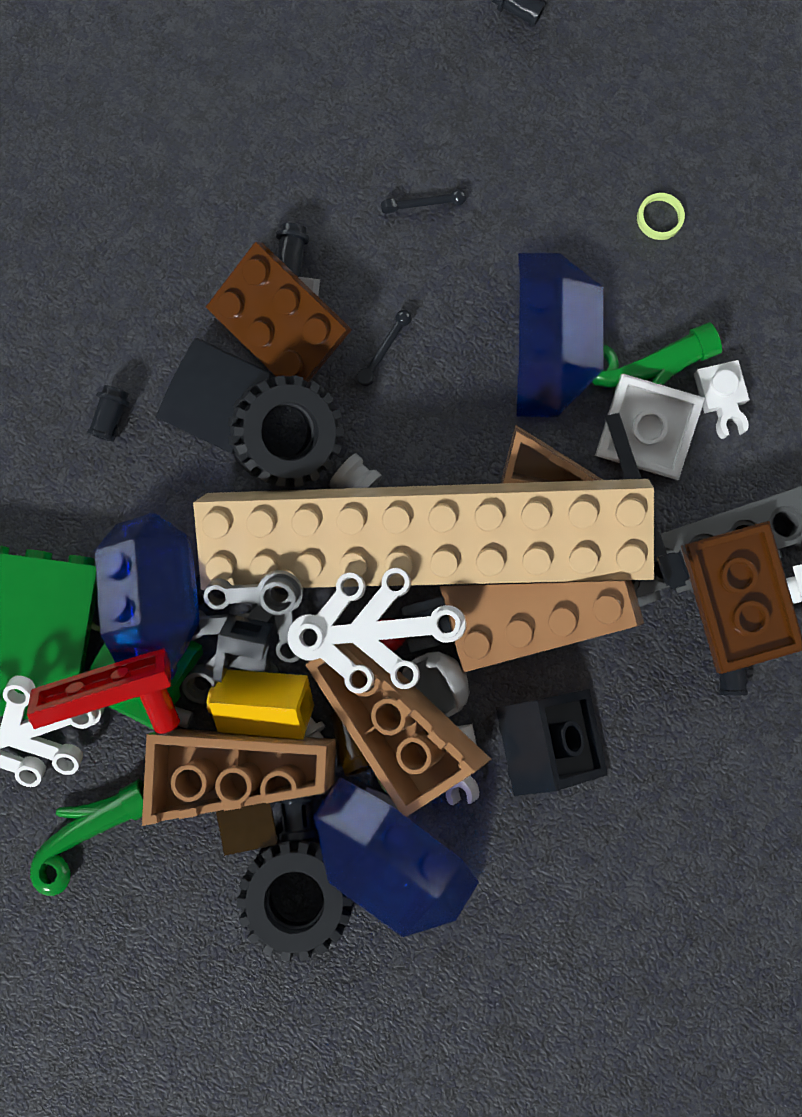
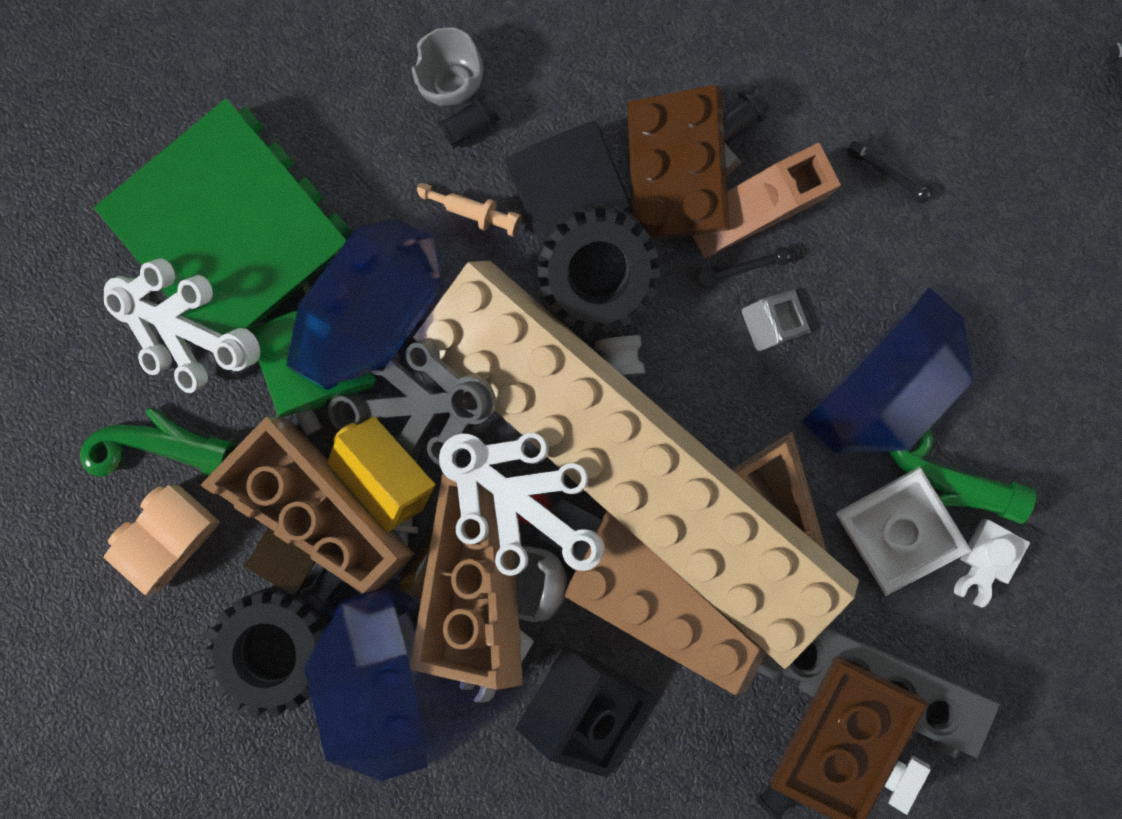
camera: 45 degrees right, 5 degrees up
red piece [26,647,180,734] -> none
black panel [212,614,273,683] -> none
black piece [605,413,690,589] -> none
yellowish green piece [637,193,685,240] -> none
none -> light nougat brick [103,485,221,596]
none -> light grey hair [411,27,484,106]
none -> light nougat piece [417,183,522,237]
none -> nougat slope [692,142,841,259]
none -> light grey slope [742,289,811,351]

